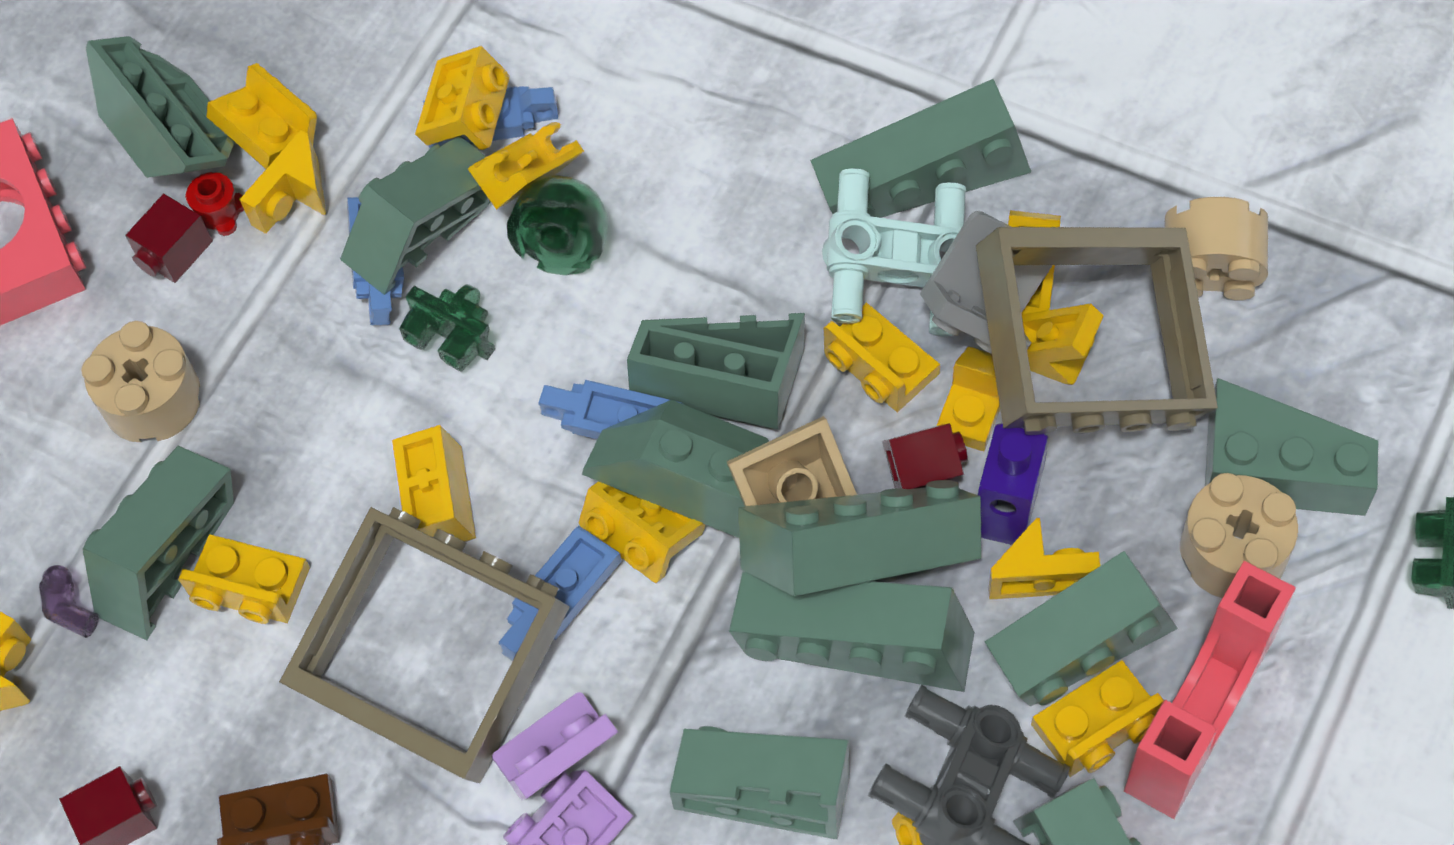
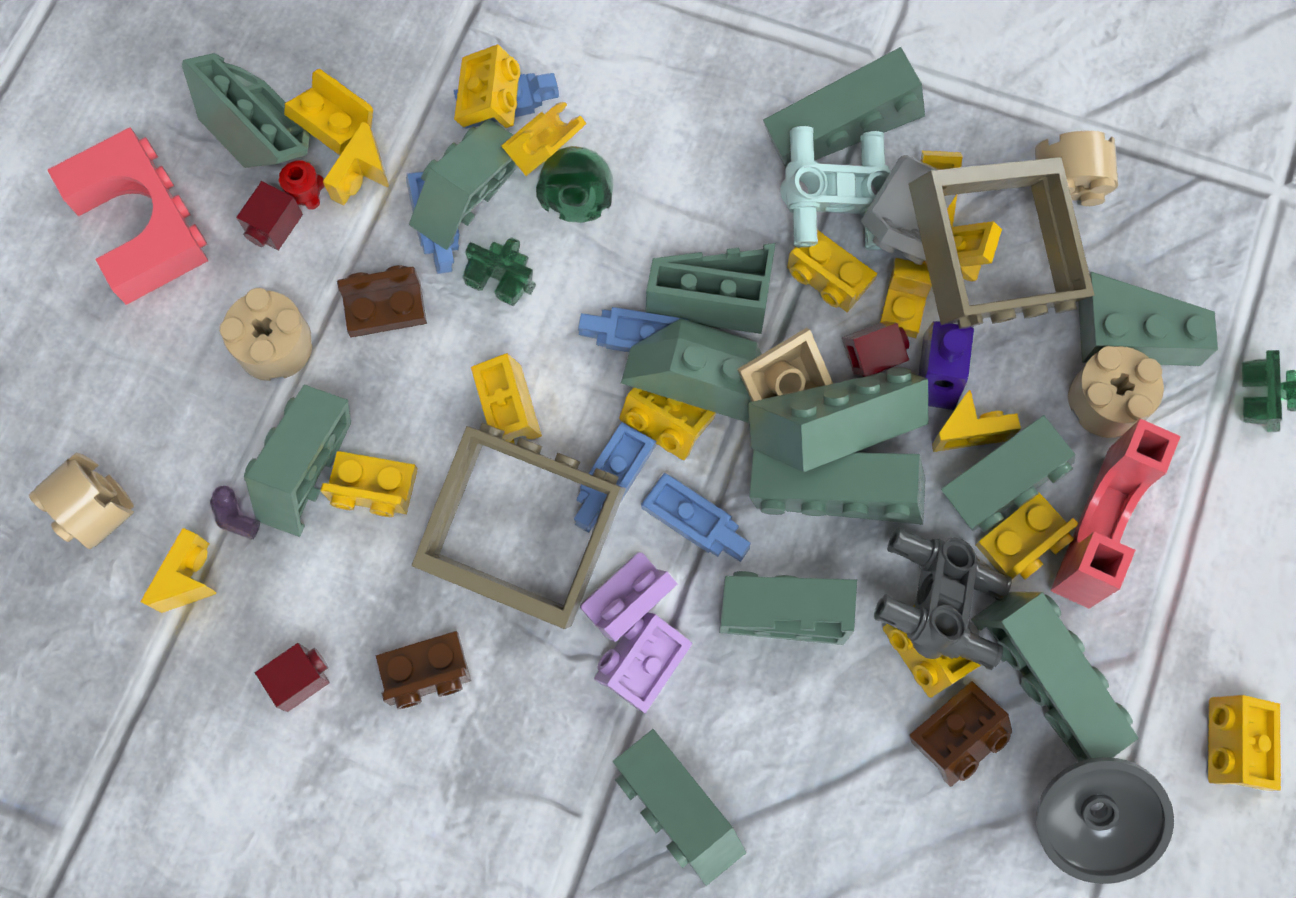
camera: 10 degrees left, 10 degrees up
none -> reddish brown bracket [337,265,427,338]
none -> medium blue hinge [641,473,751,562]

